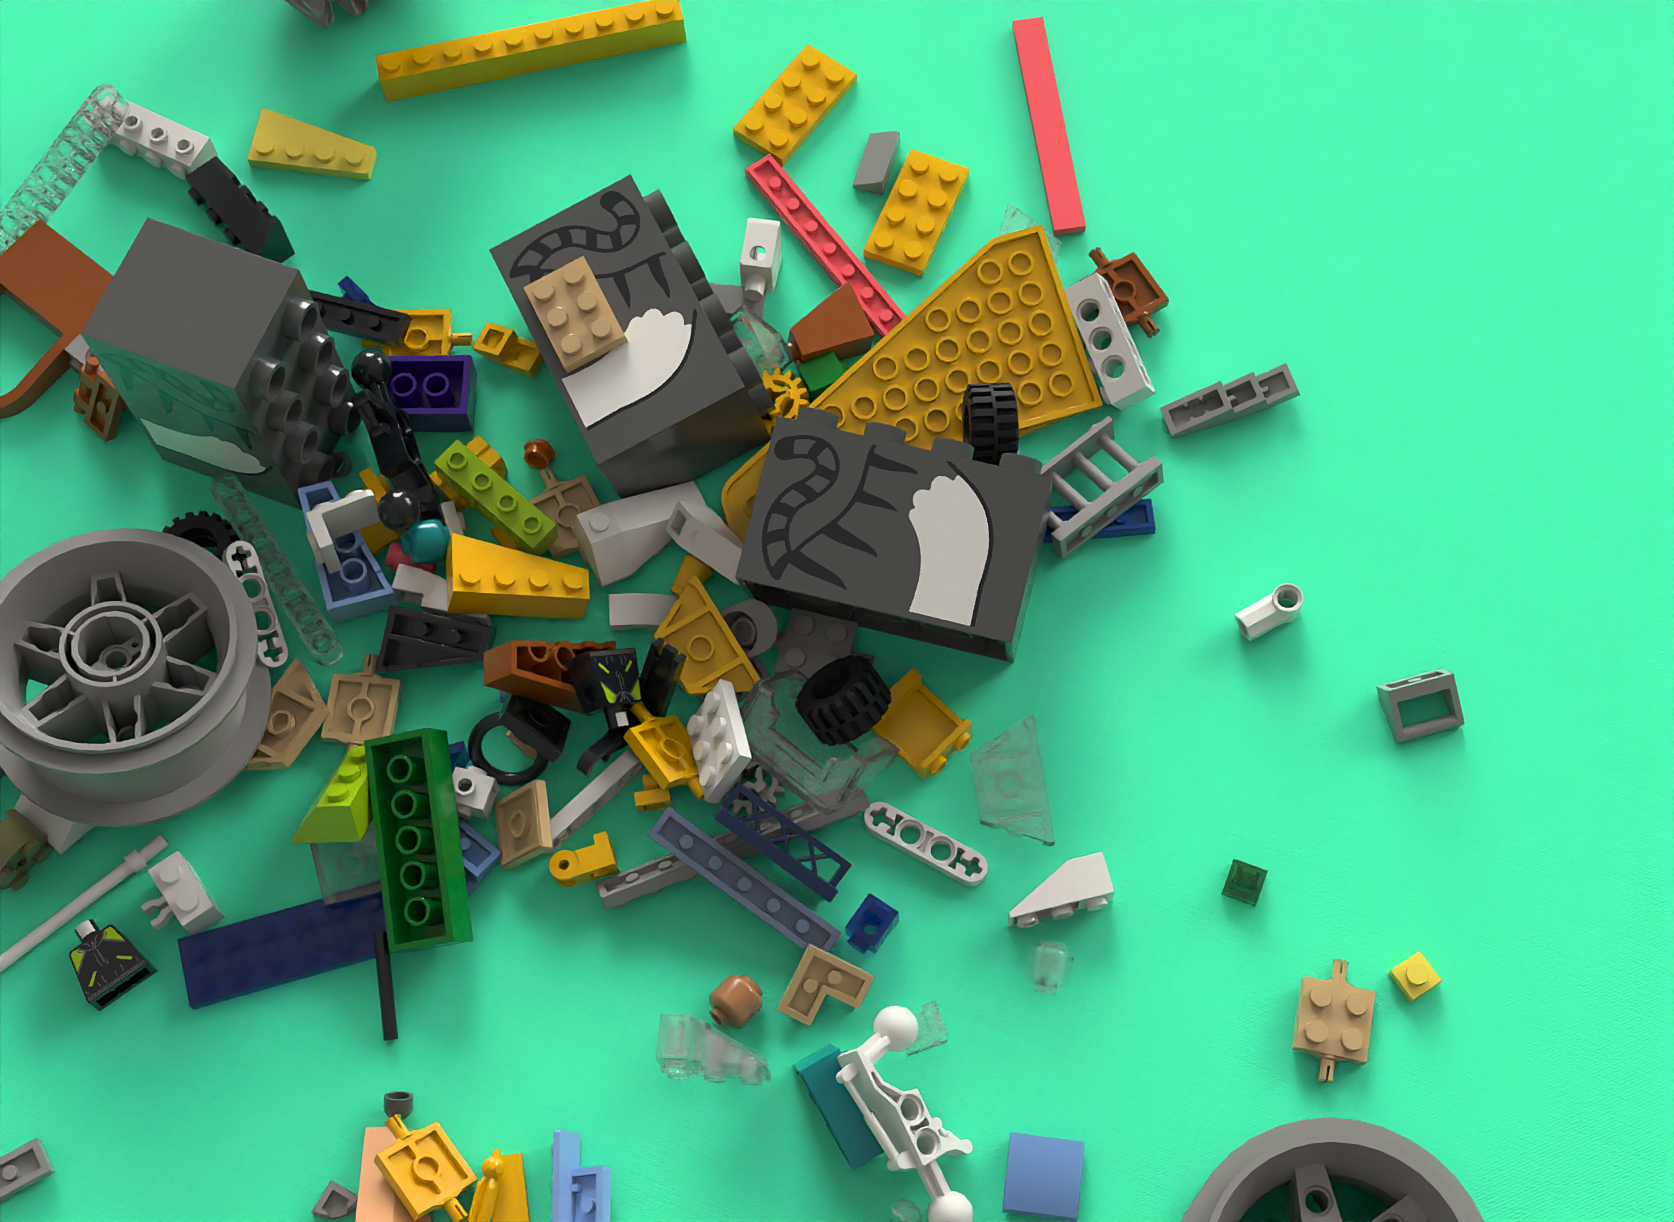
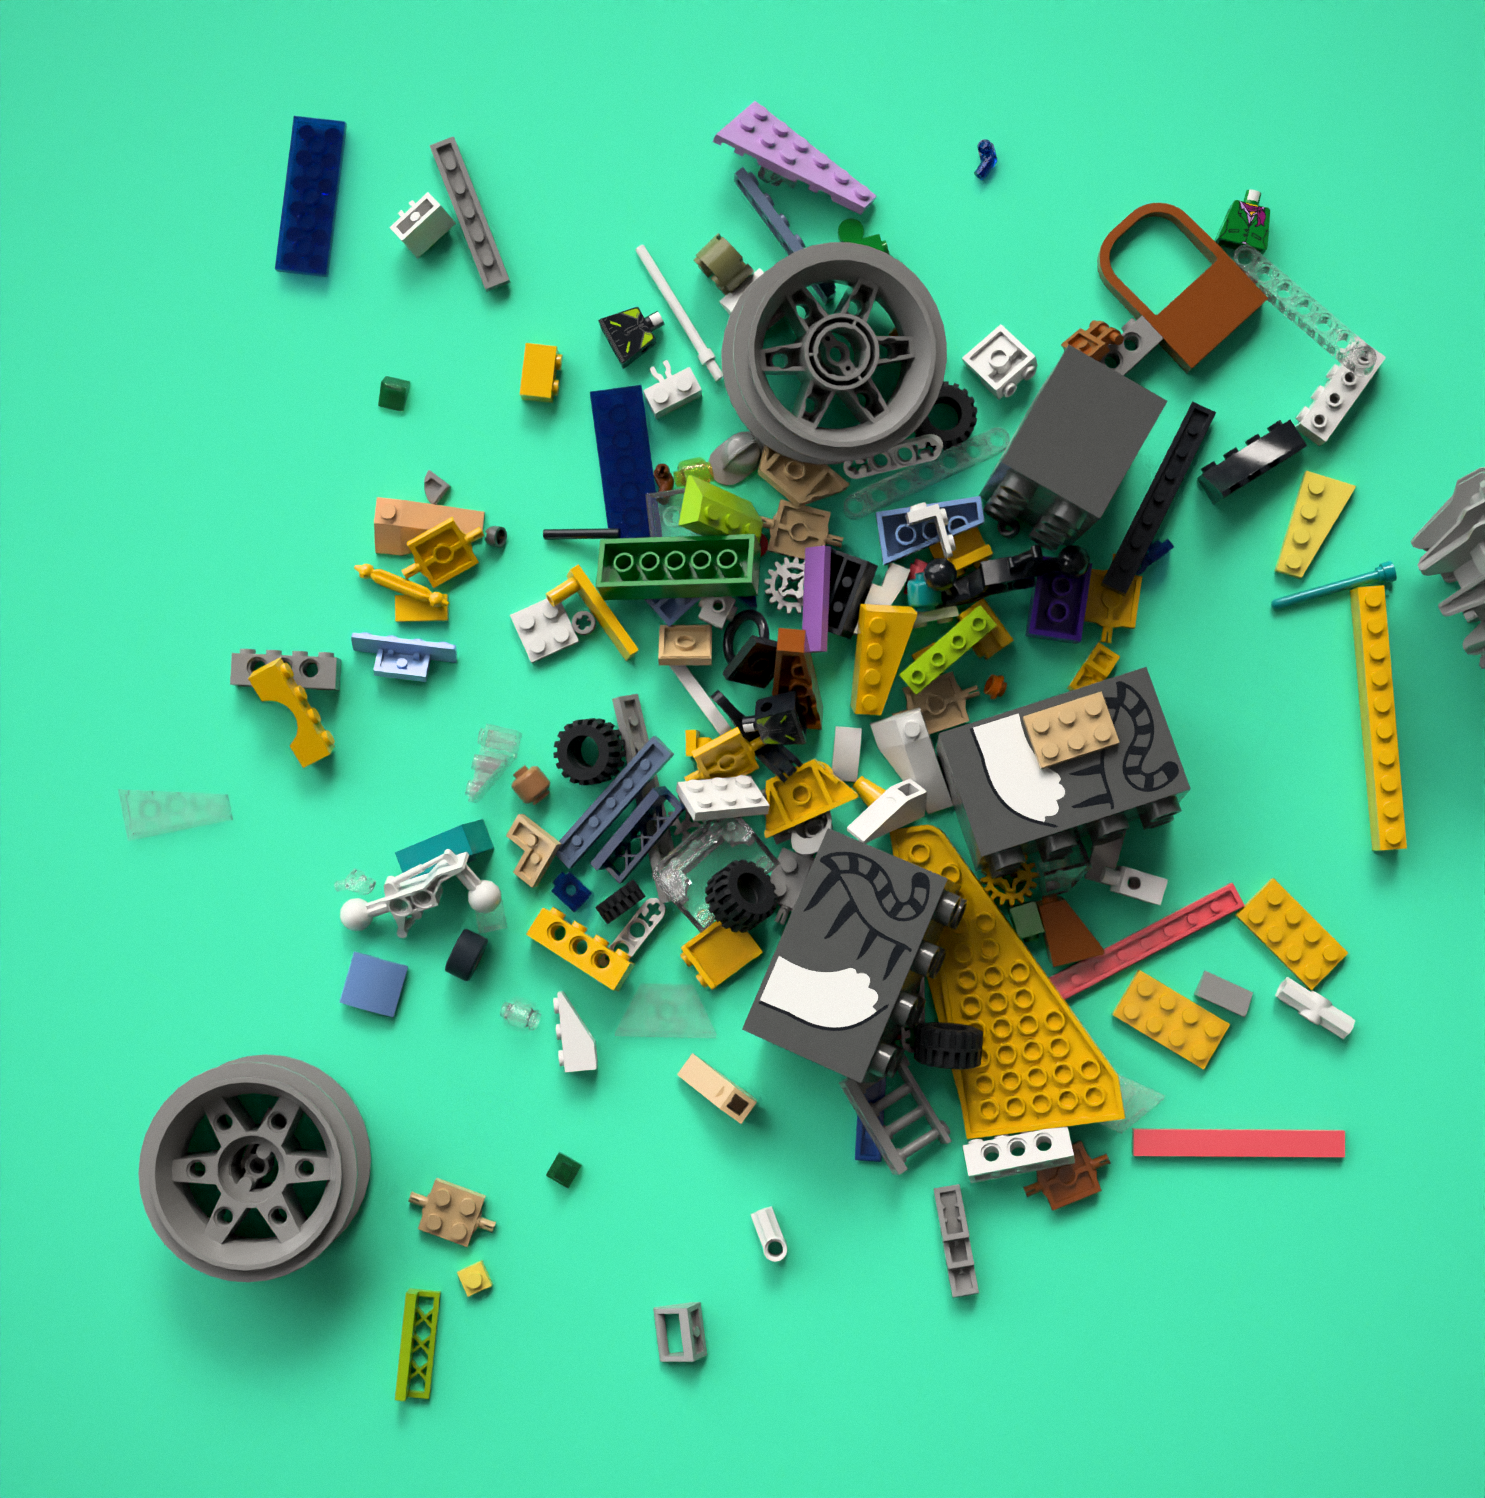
camera: 95 degrees right, 20 degrees up
yellow leg [549,831,620,887] -> none
none -> lime fence [395,1288,441,1401]
none -> black wheel [445,929,488,981]
none -> white plate [510,598,579,663]
none -> yellow brick [520,343,563,403]
none -> yellow brick [526,907,635,992]
none -> yellow piece [545,564,639,661]
none -> black tyre [553,718,626,786]
none -> light grey bush [572,611,596,635]
none -> black tyre [595,879,646,925]
none -> reddish brown arm [654,464,674,504]
none -> clear yellow head [673,457,714,492]
none -> tan slope [677,1053,757,1124]
none -> light grey piece [708,431,764,485]
none -> white gear [764,557,805,614]
none -> medium lavender tile [802,546,831,653]
none -> white plate [962,324,1038,400]
none -> teal piece [1271,561,1397,609]
none -> white piece [1275,977,1356,1039]

